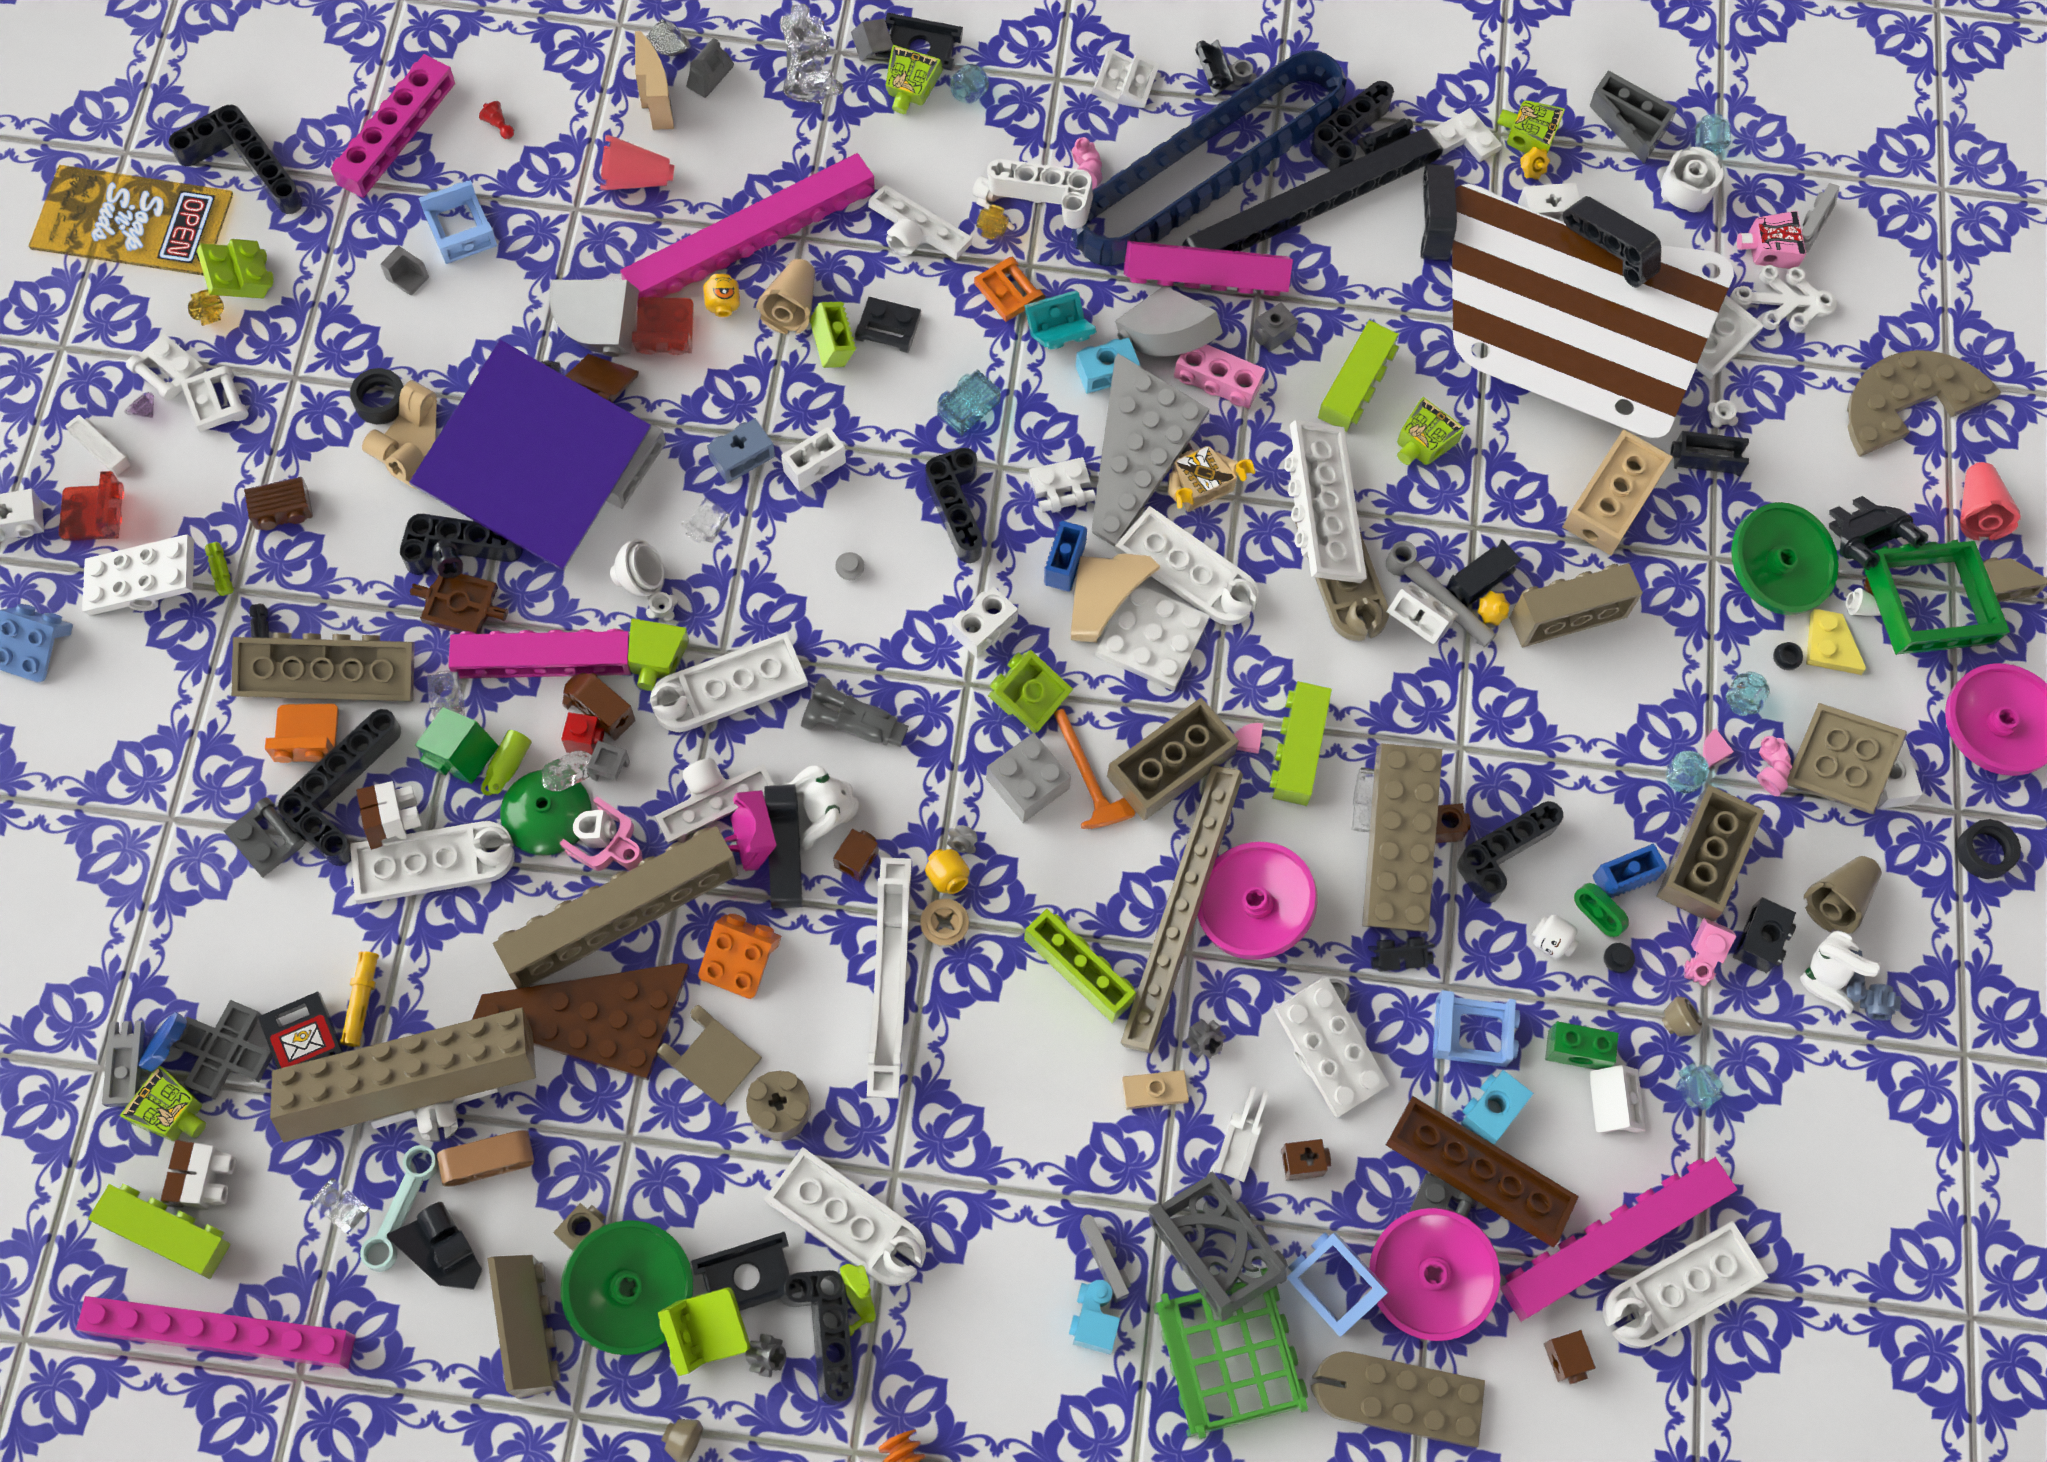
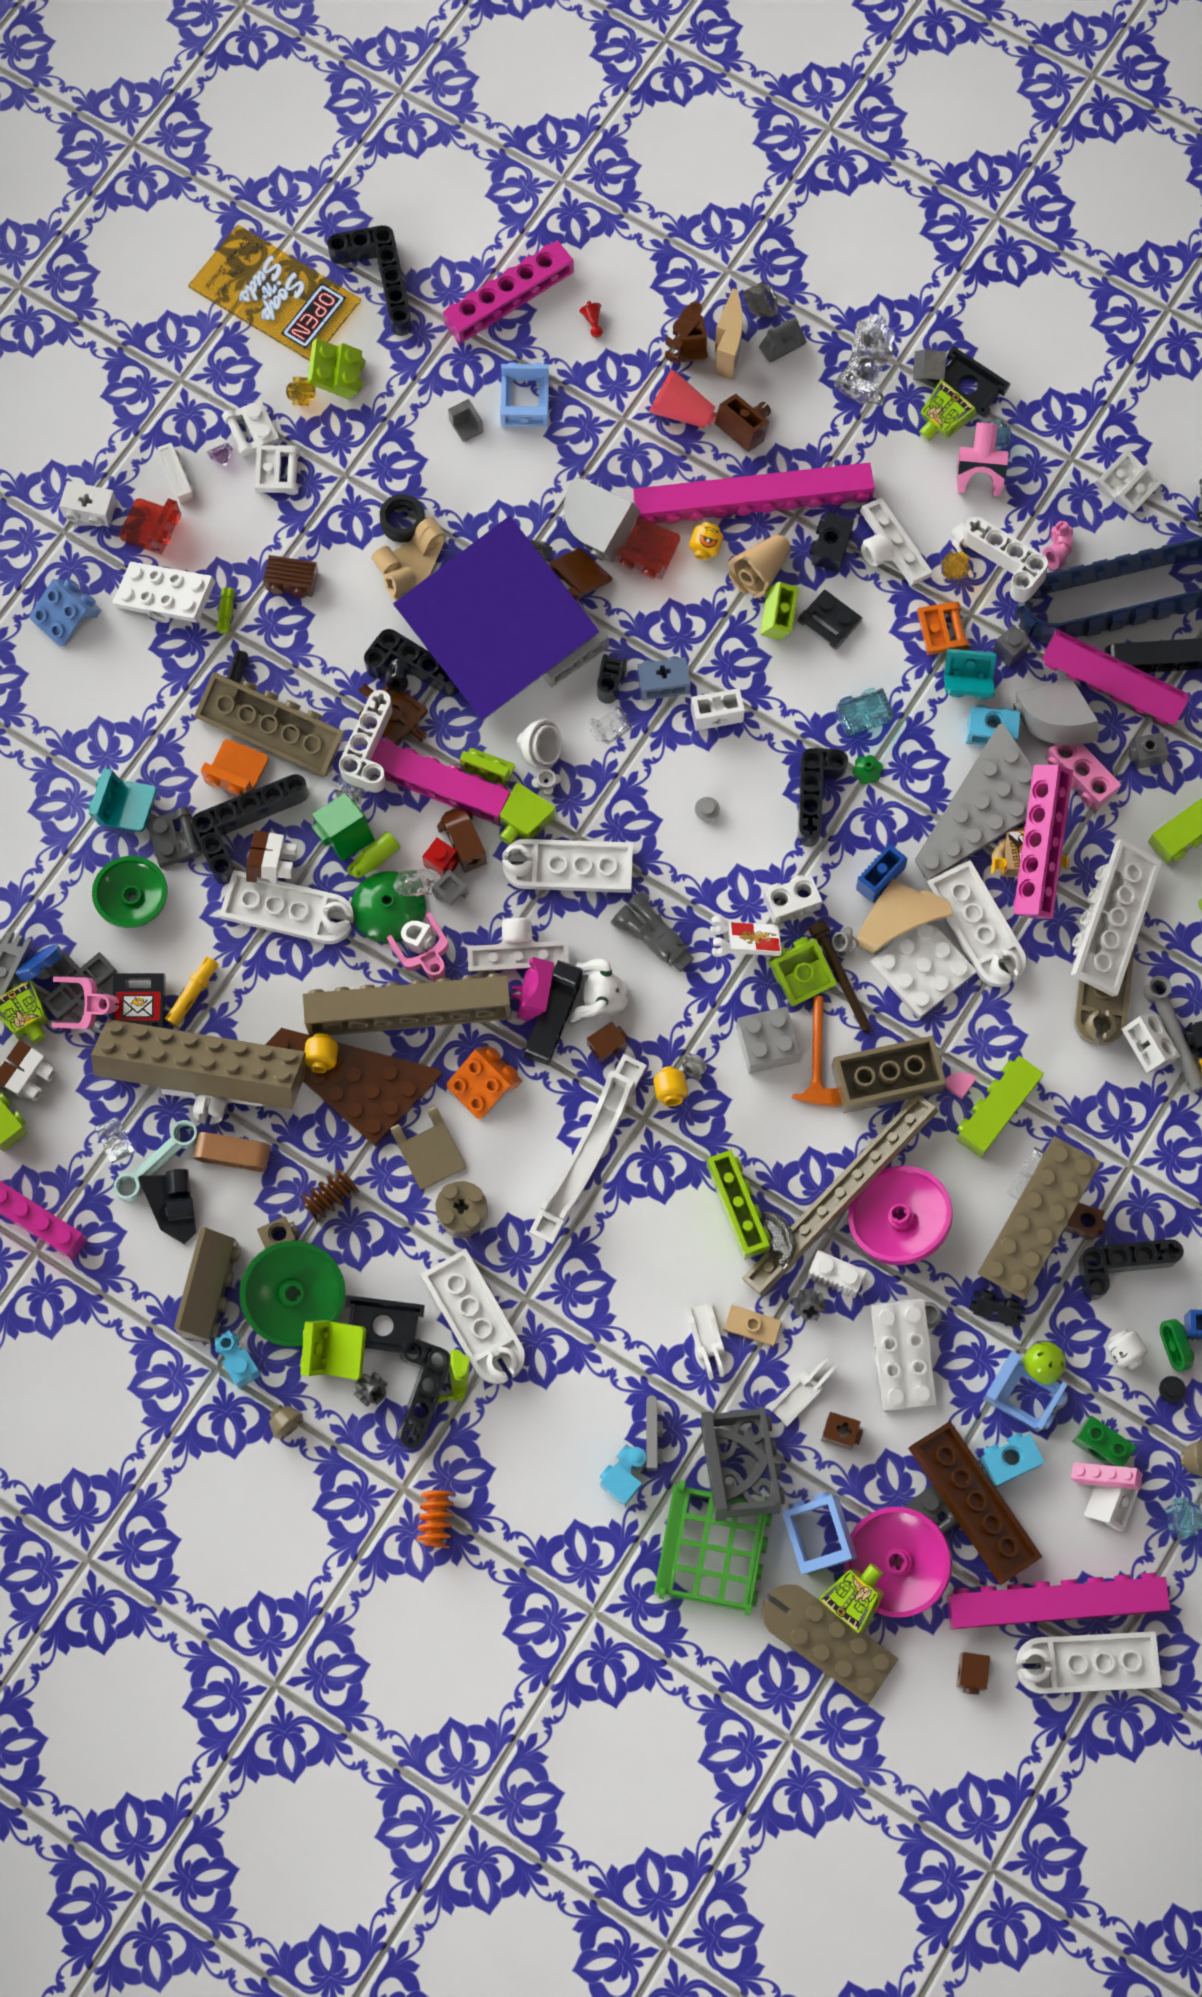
camera: 30 degrees right, 5 degrees up
tan gear [920,899,969,947] -> none
white plate [1029,457,1096,513] -> none
none -> bright pink piece [52,976,119,1029]
none -> teal bracket [88,768,157,832]
none -> green dish [92,856,168,928]
none -> medium azure brick [214,1330,262,1389]
none -> reddish brown piece [301,1169,360,1223]
none -> yellow head [304,1033,338,1073]
none -> white beam [339,690,393,793]
none -> lime bracket [459,748,515,787]
none -> black piece [597,654,628,704]
none -> reddish brown piece [665,302,708,365]
none -> white arm [686,1302,725,1380]
none -> flag [710,916,781,957]
none -> reddish brown brick [714,394,771,452]
none -> clear smoke piece [762,1211,797,1269]
none -> white brick [807,1250,866,1298]
none -> dark brown piece [808,920,871,1032]
none -> black brick [809,512,854,572]
none -> lime torso [818,1563,884,1633]
none -> light grey plate [832,927,858,956]
none -> green plant [852,755,883,784]
none -> bright pink connector [957,422,1008,497]
none -> flat silver brick [992,625,1031,668]
none -> dark pink brick [1013,765,1073,919]
none -> lime helmet [1022,1341,1066,1385]
none -> bright pink piece [1071,1463,1143,1490]

